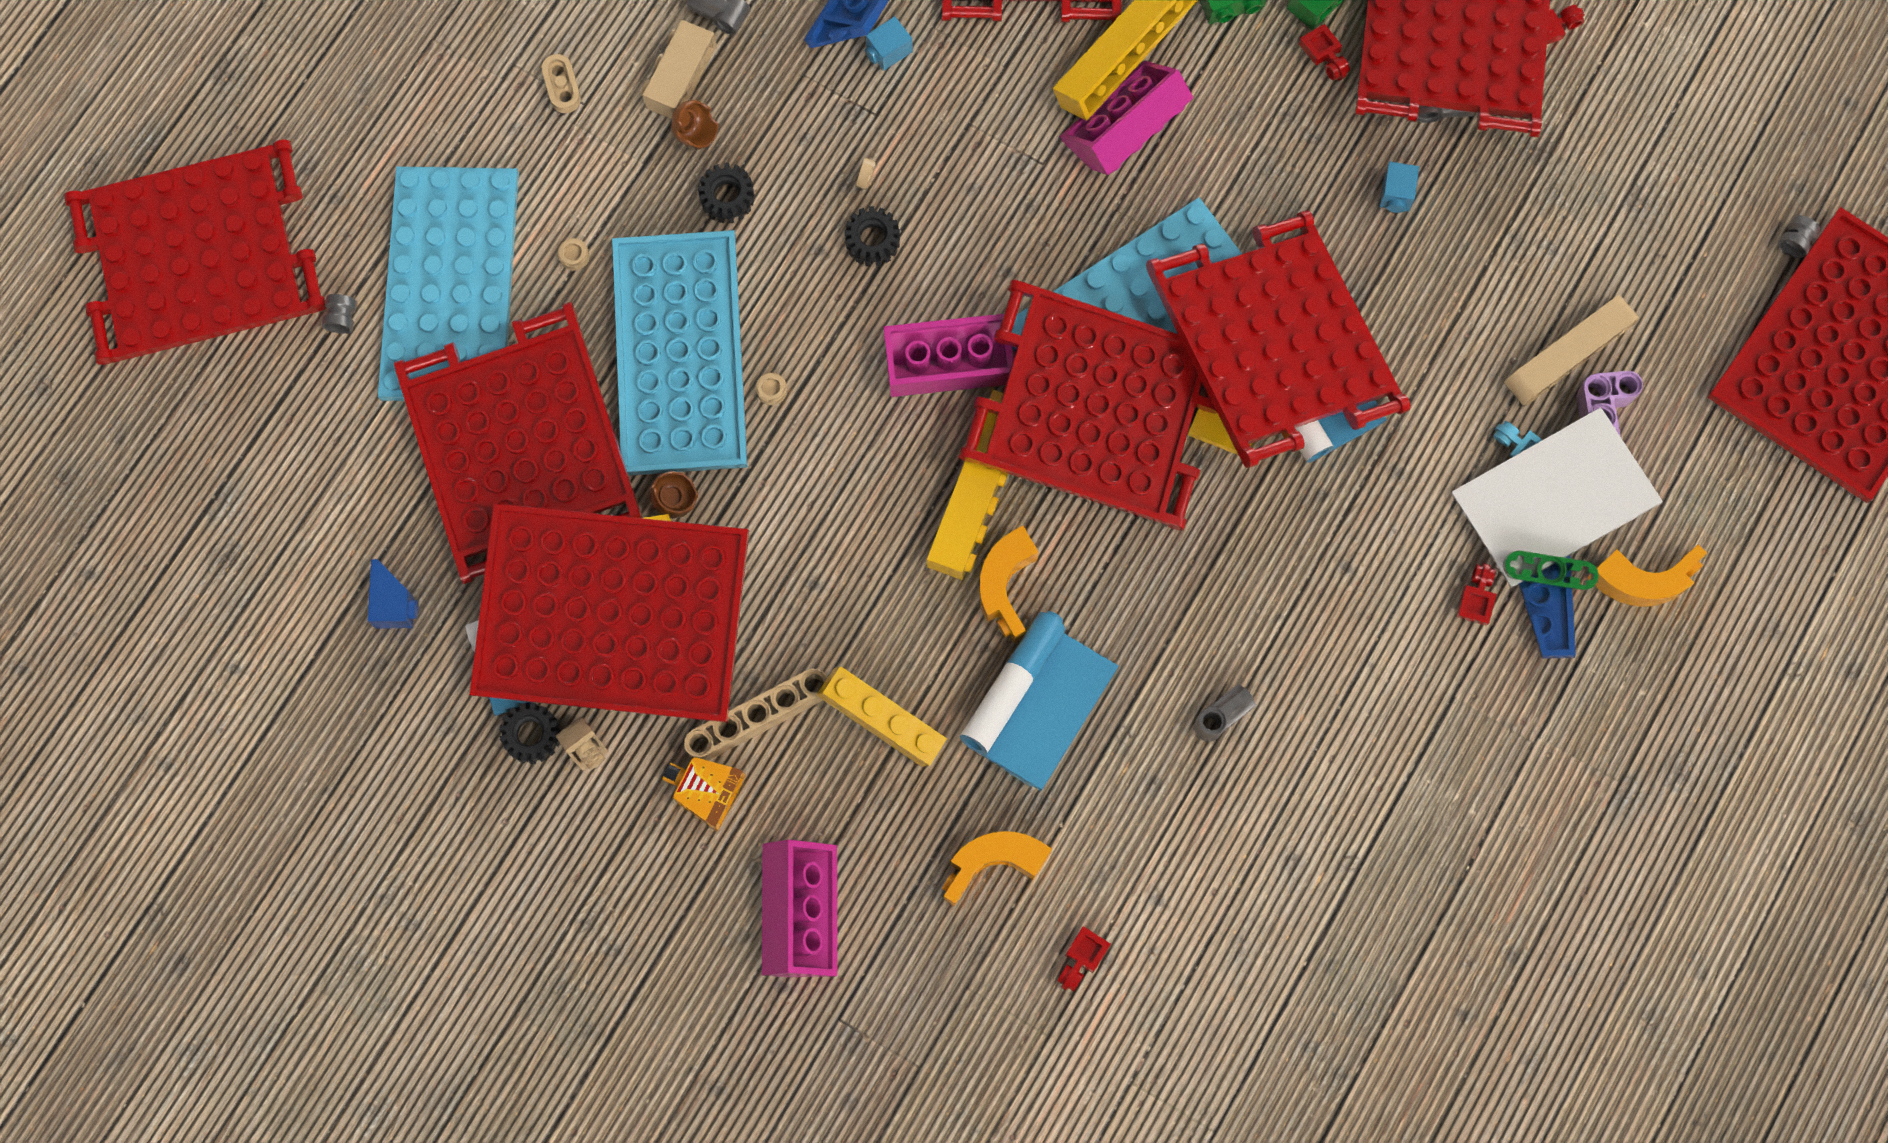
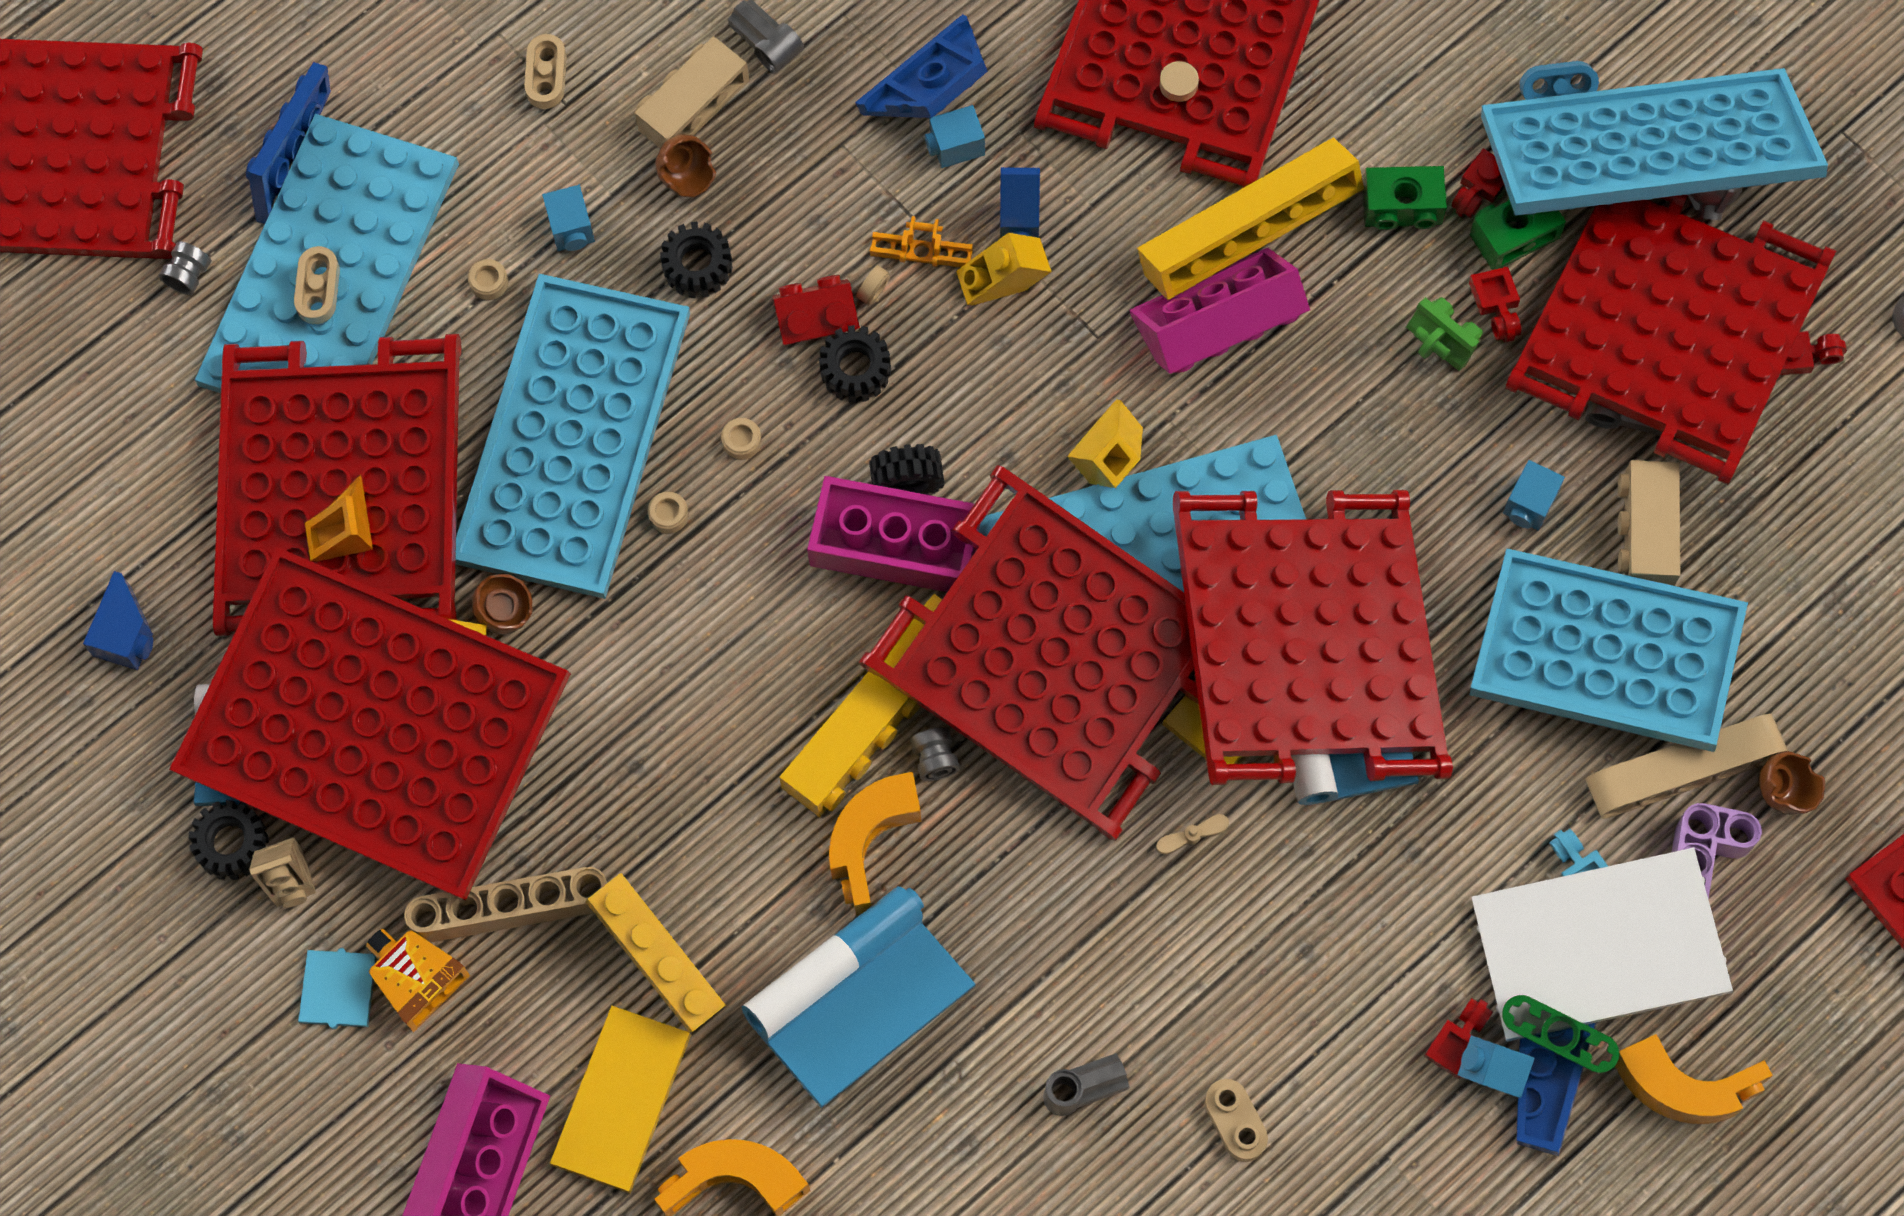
camera: 20 degrees right, 5 degrees down
none -> blue wing [246,62,331,224]
none -> tan plate [294,246,340,324]
none -> medium azure piece [298,948,377,1029]
none -> light orange slope [305,475,373,562]
none -> dark azure brick [542,184,595,251]
none -> yellow tile [550,1005,691,1194]
none -> tan tile [721,418,762,460]
none -> red bracket [772,275,860,345]
none -> black tyre [869,444,945,495]
none -> light orange piece [870,216,973,267]
none -> flat silver wheel [910,728,960,781]
none -> yellow slope [956,232,1052,306]
none -> blue slope [1000,167,1040,238]
none -> yellow slope [1067,399,1143,488]
none -> tan piece [1156,814,1229,855]
none -> tan plate [1205,1079,1268,1162]
none -> bright green hips [1406,297,1483,371]
none -> dark azure brick [1457,1035,1535,1098]
none -> medium azure plate [1469,548,1748,752]
none -> tan brick [1618,460,1680,586]
none -> dark orange hair [1759,751,1825,815]

